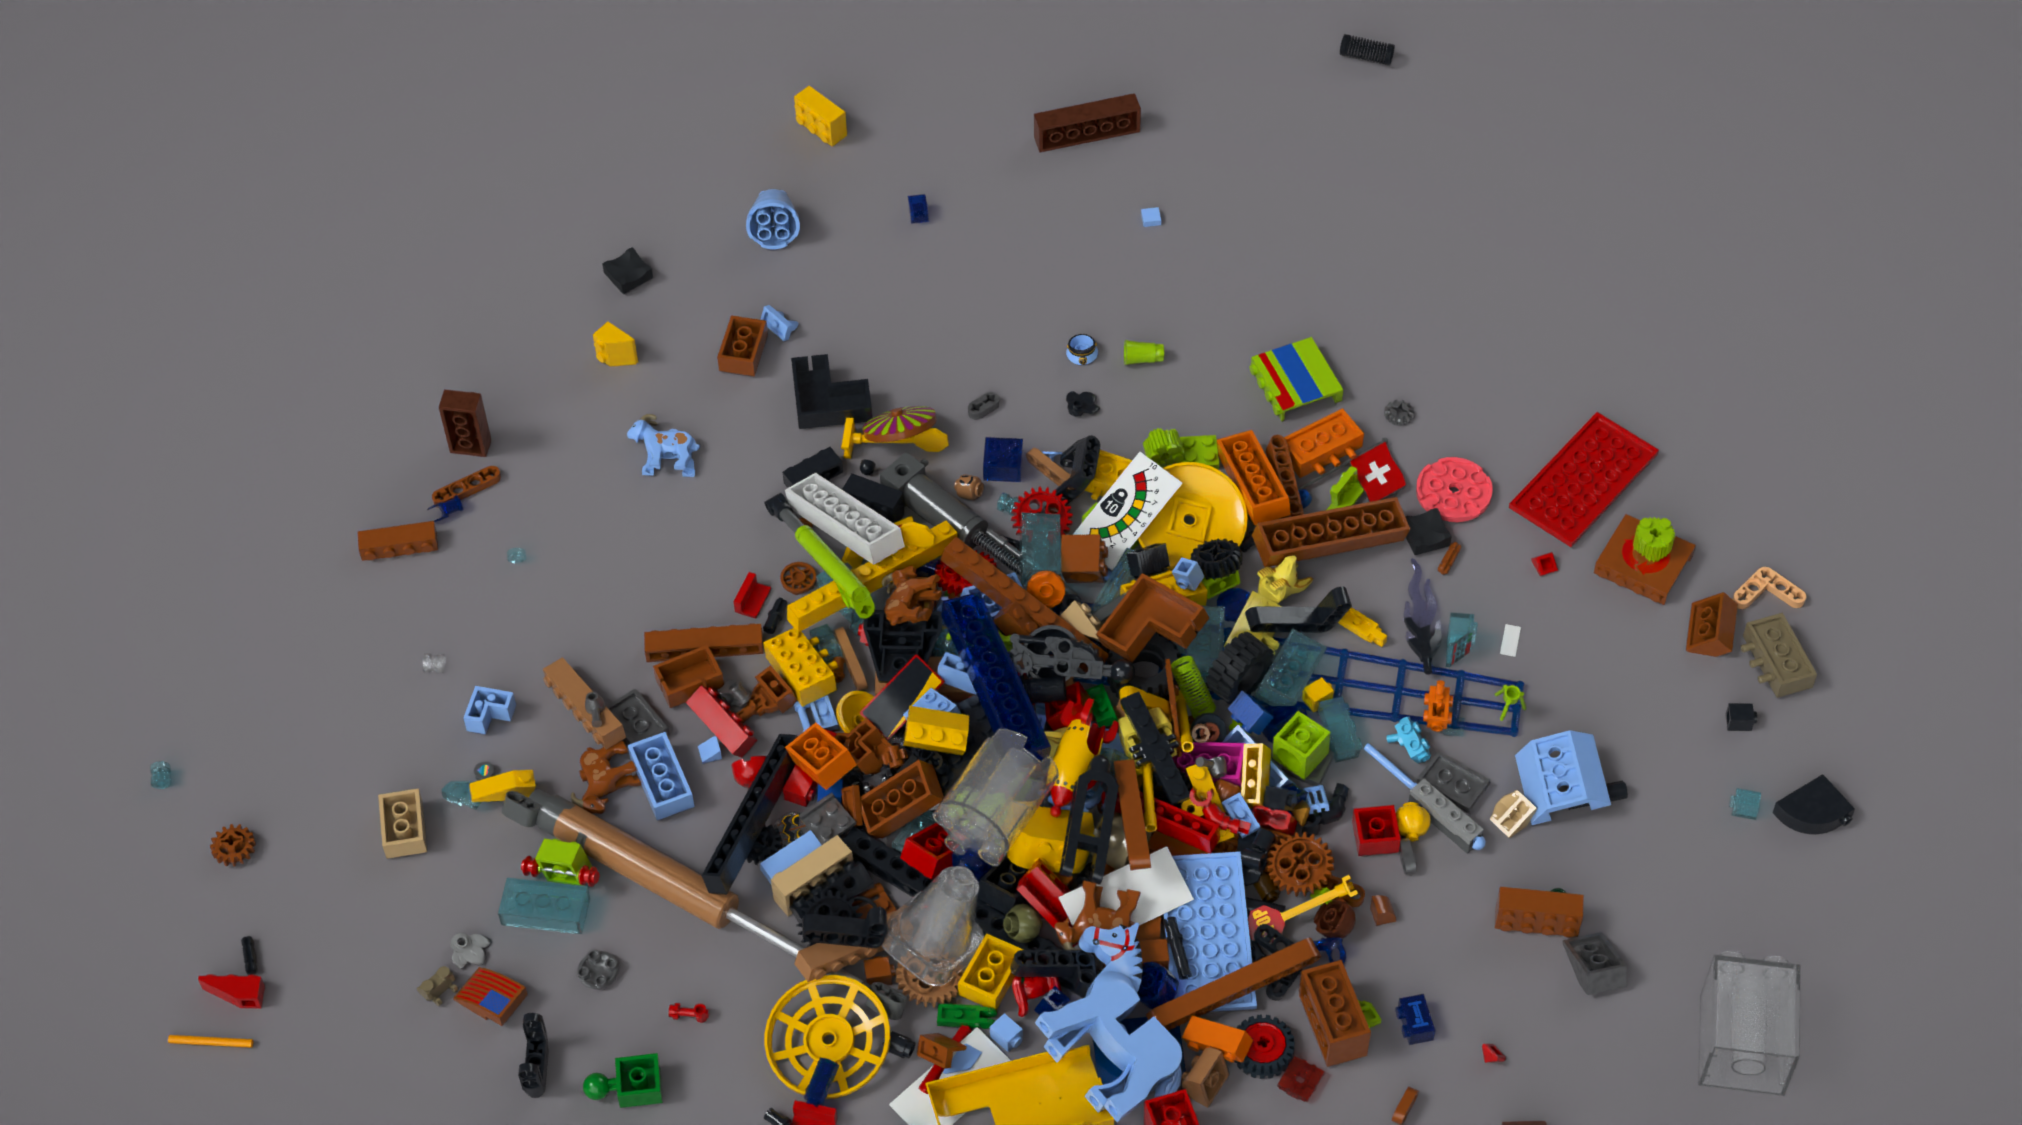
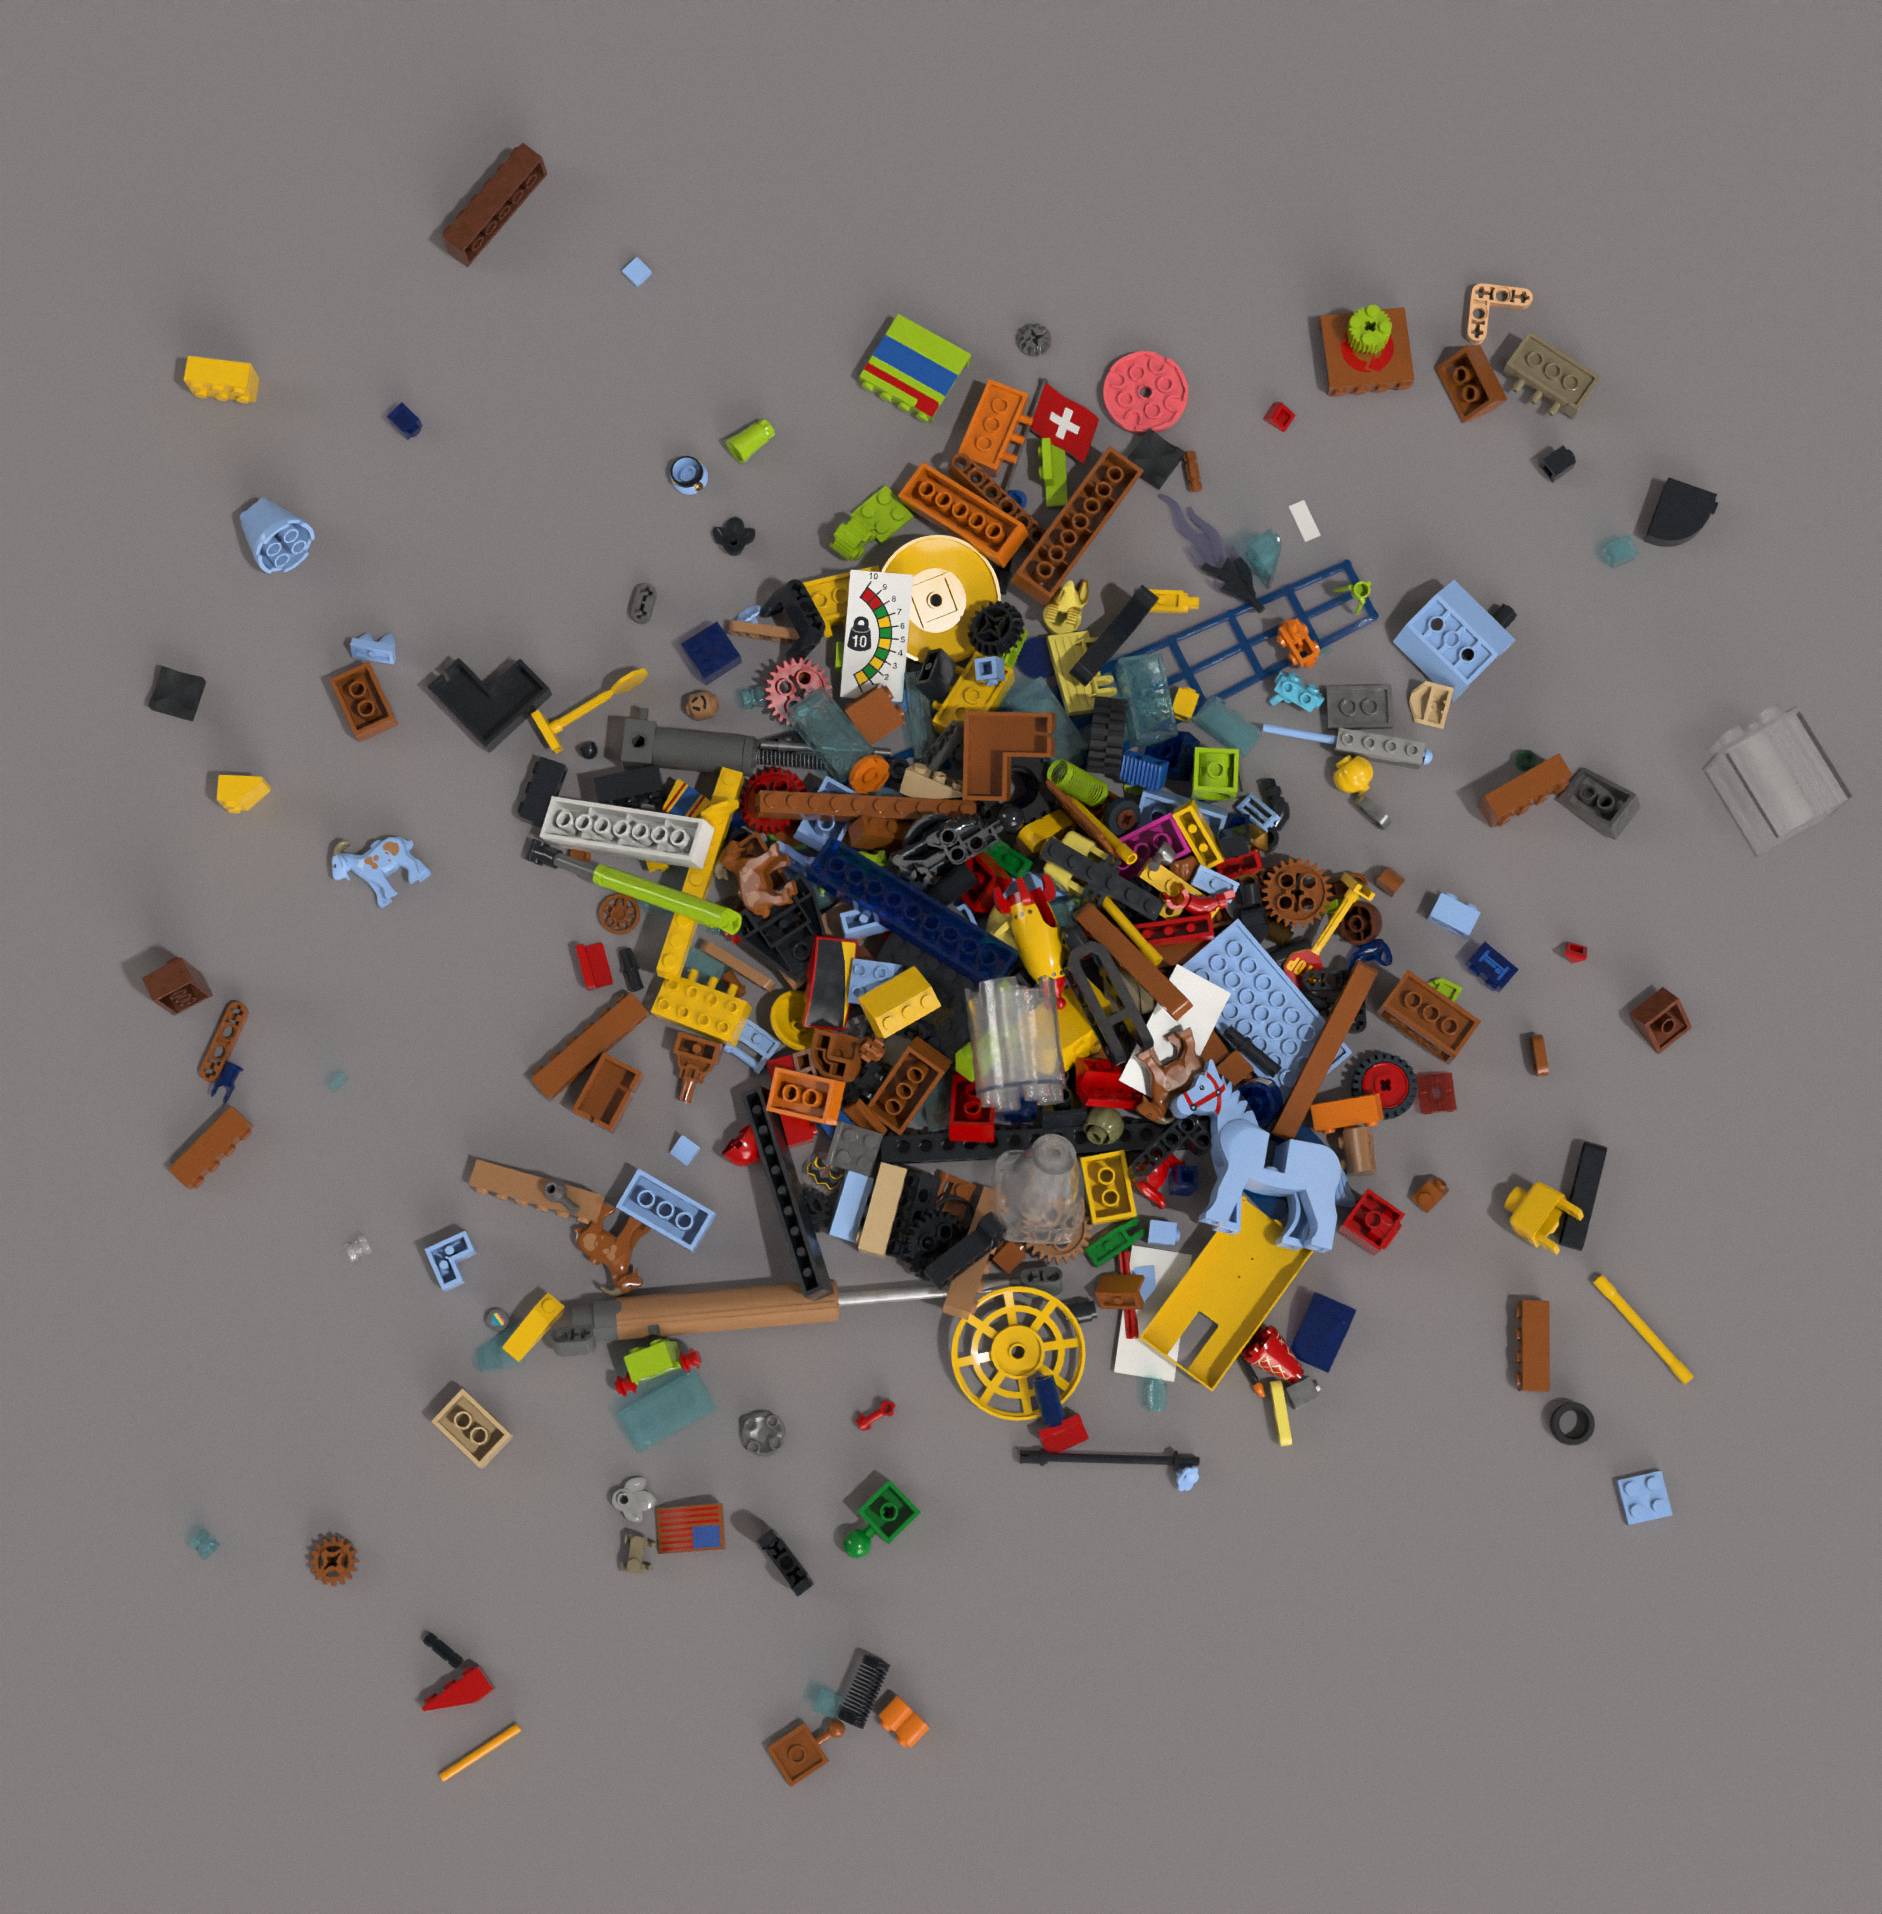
camera: 35 degrees left, 25 degrees up
flat silver plate [606,689,669,744] -> none
brick [686,685,758,758] -> none
flat silver piece [717,680,751,706] -> none
dish [863,406,937,442] -> none
medium nougat bush [1191,723,1210,743] -> none
red brick [1352,805,1401,856] -> none
red plate [1509,412,1659,547] -> none
none -> light blue brick [1427,893,1481,939]

